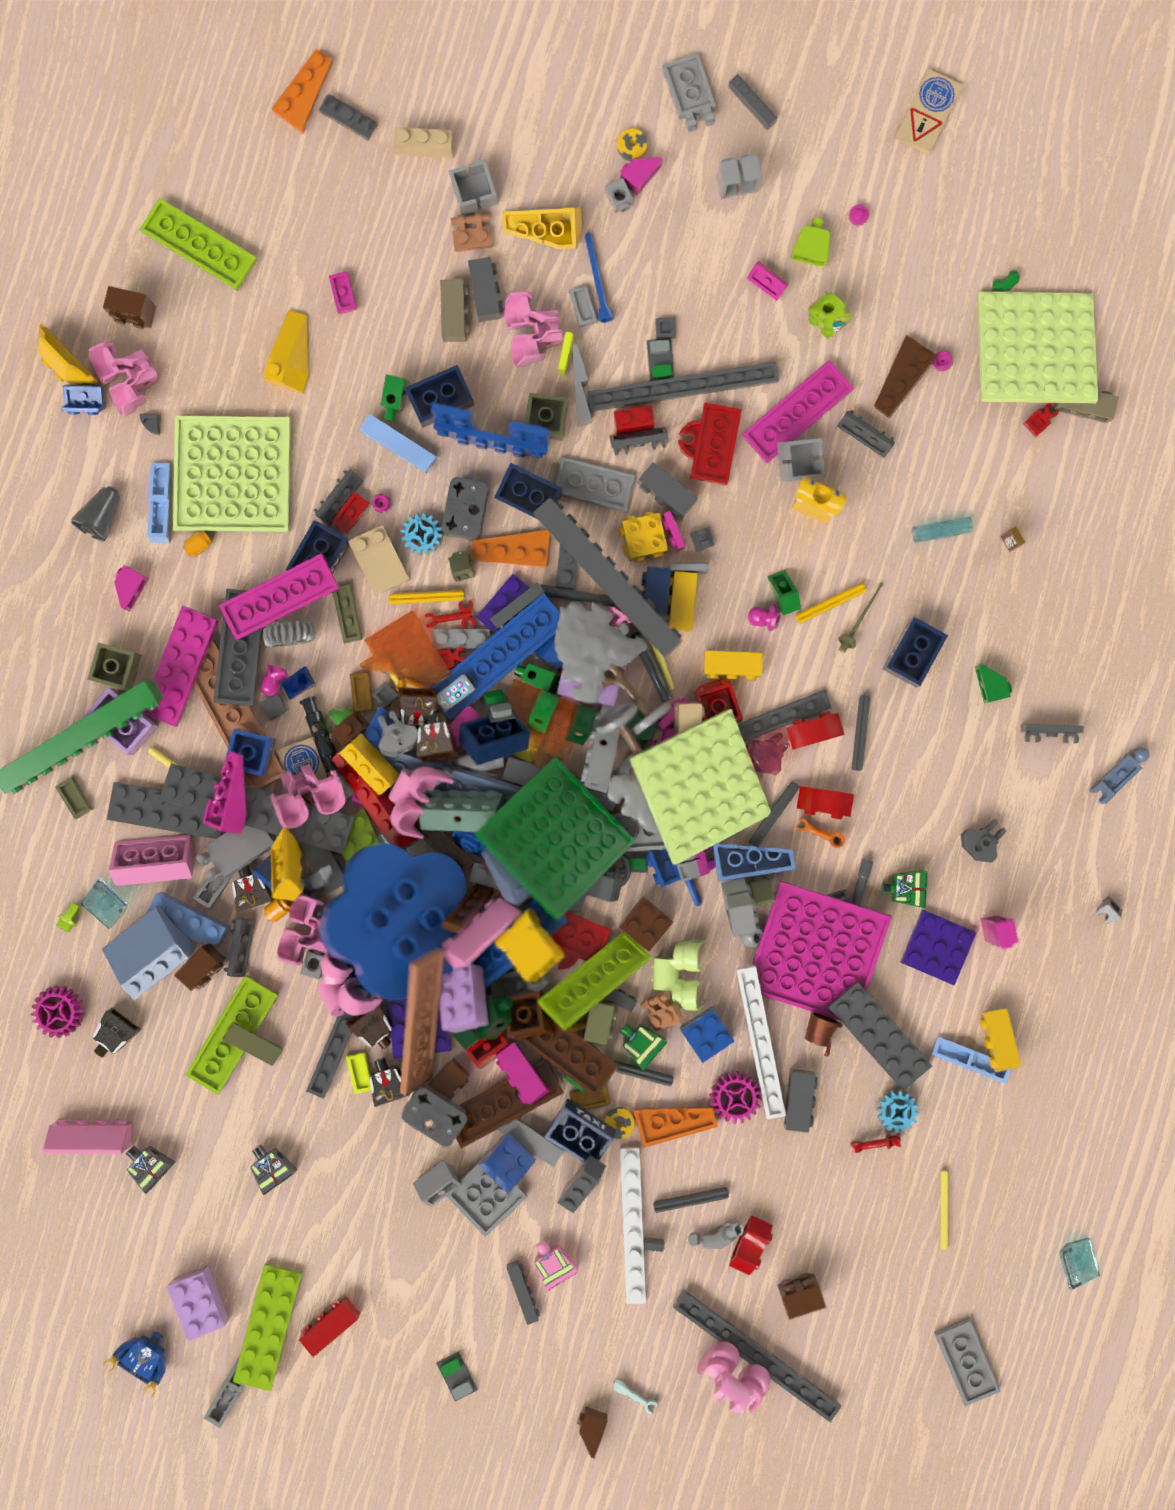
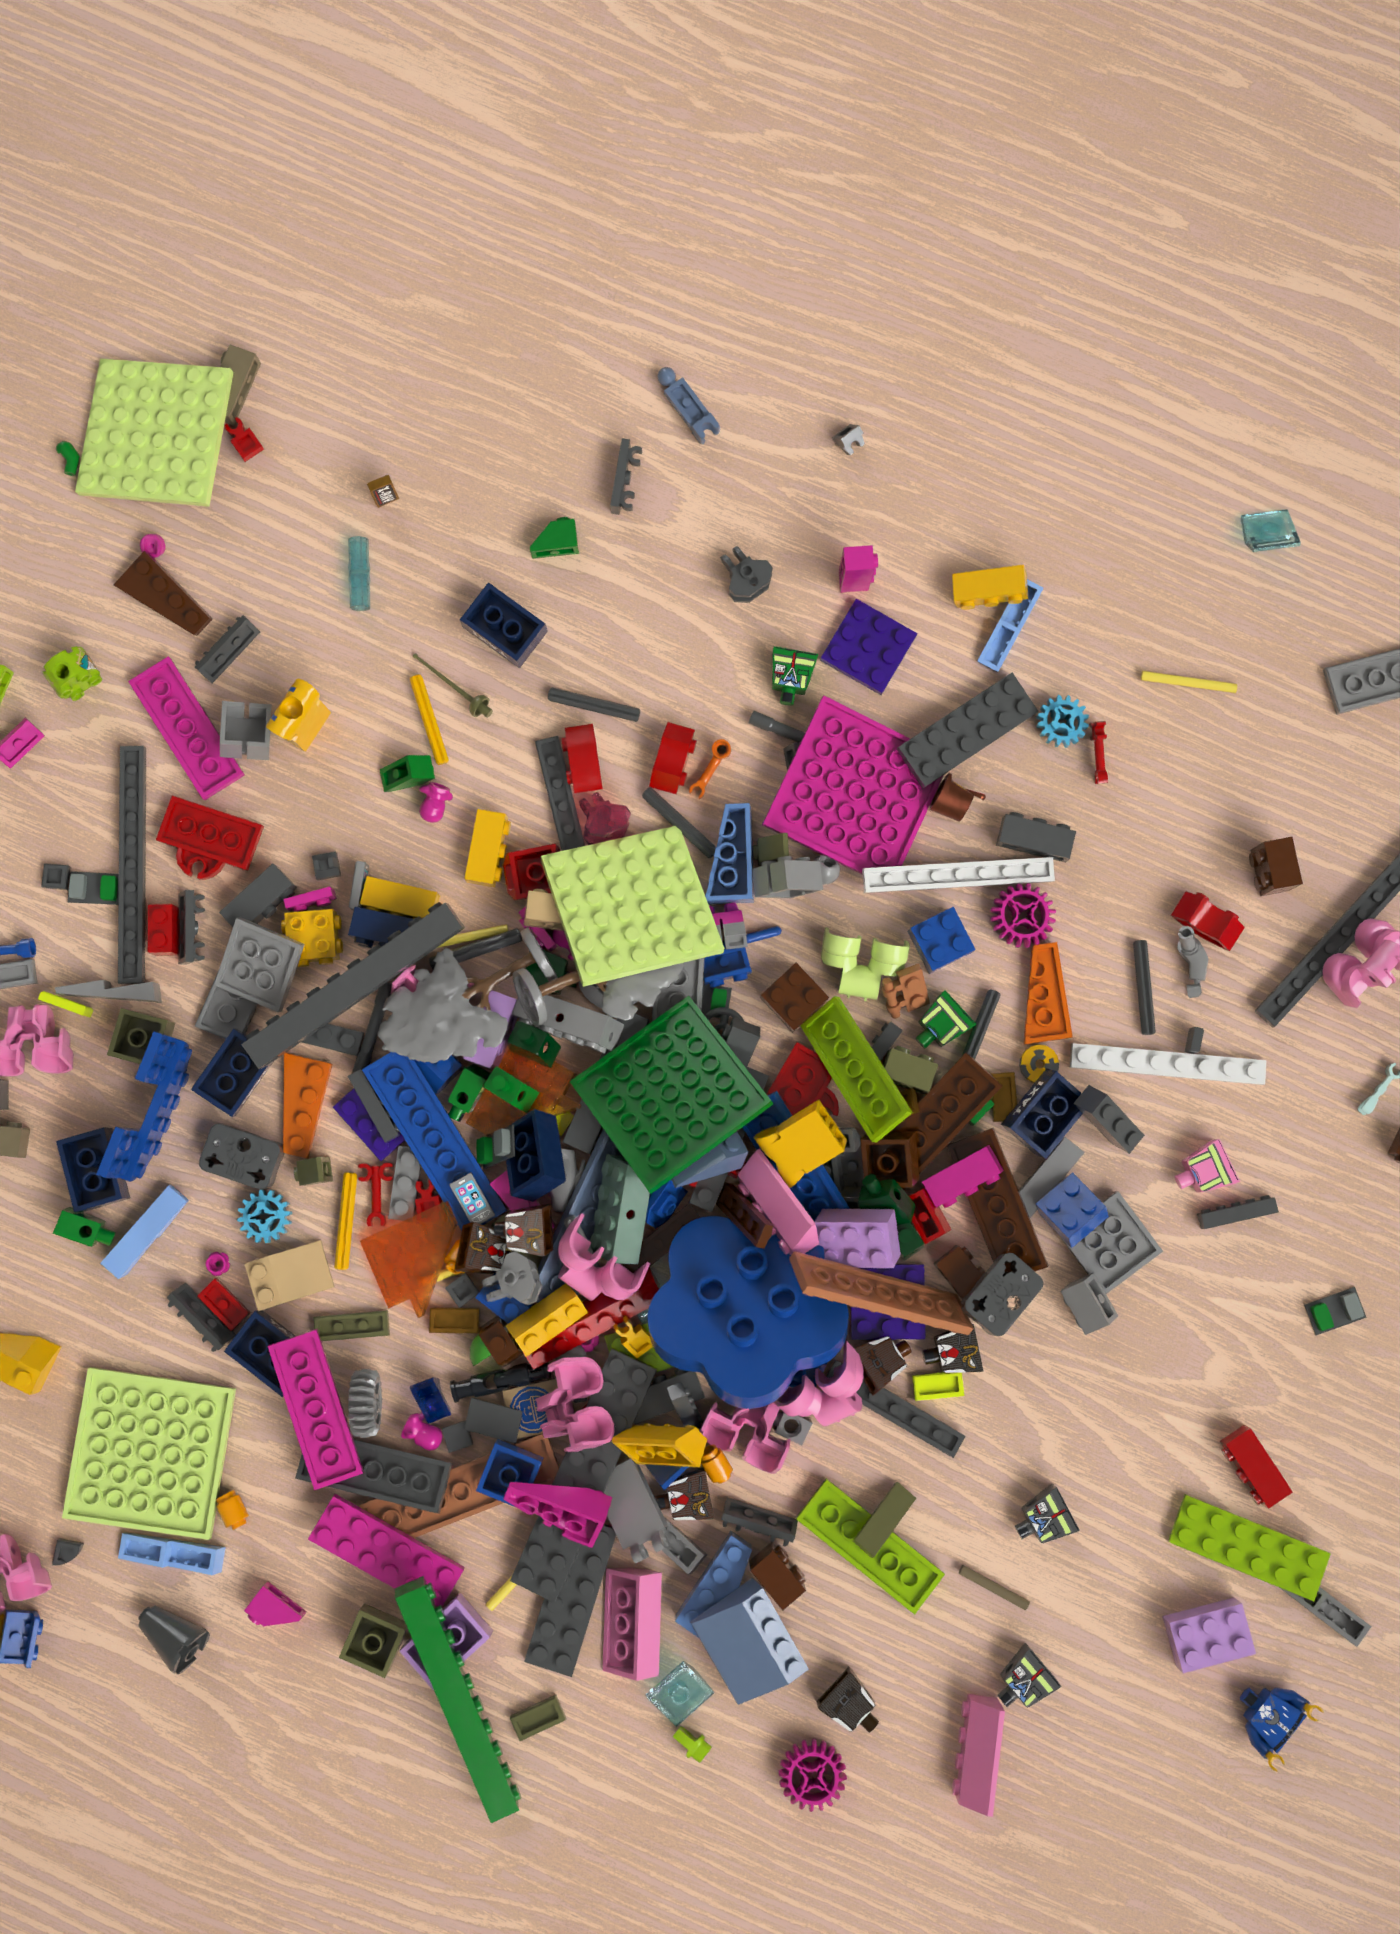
camera: 85 degrees left, 5 degrees down
none -> light grey plate [214,917,305,1012]
none -> dark grey piece [464,1398,523,1443]
none -> yellow plate [613,1316,653,1359]
none -> dark tan bar [959,1565,1030,1610]

